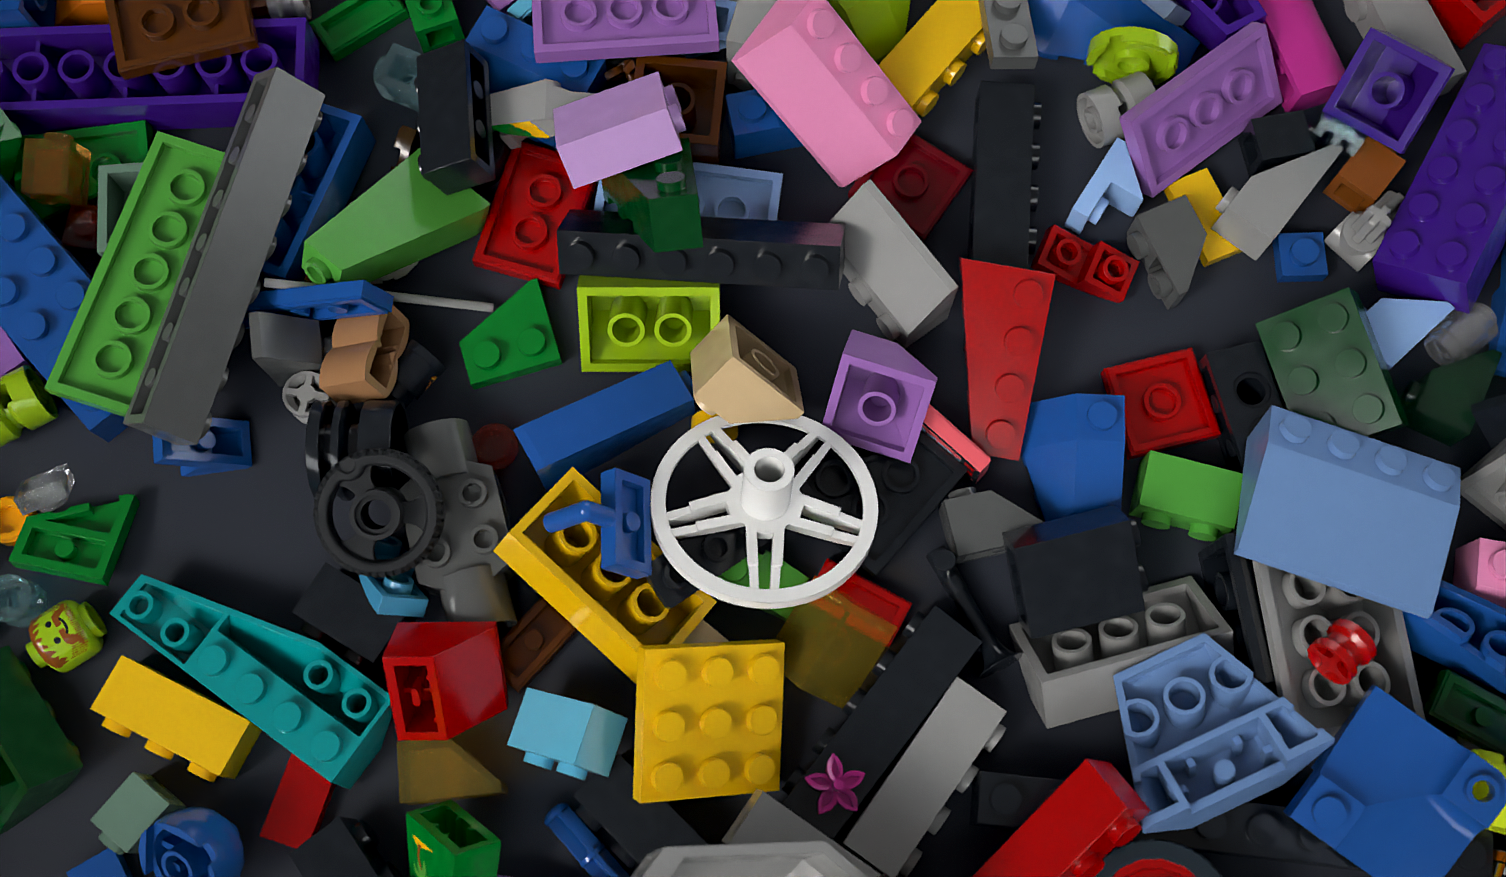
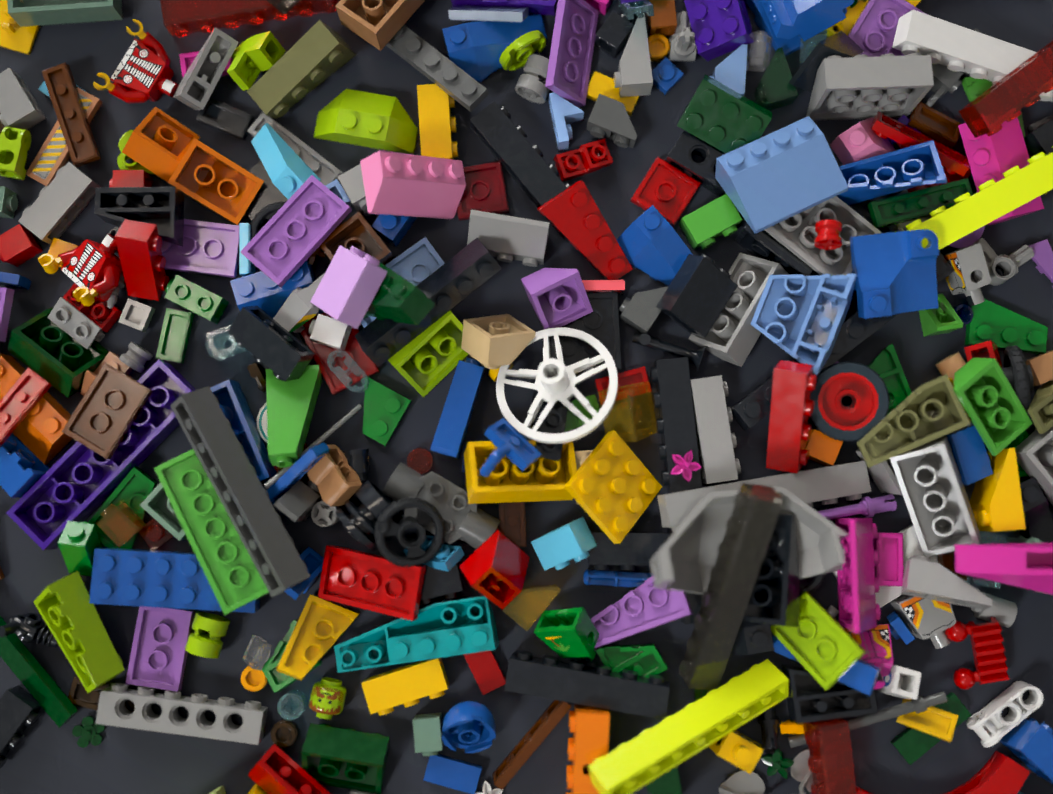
camera: 45 degrees left, 10 degrees up
none -> yellow wing [276,594,359,681]
none -> white brick [309,314,352,351]
none -> red plate [318,545,426,621]
none -> clear light blue beam [327,349,370,393]
none -> light orange tile [648,34,670,62]

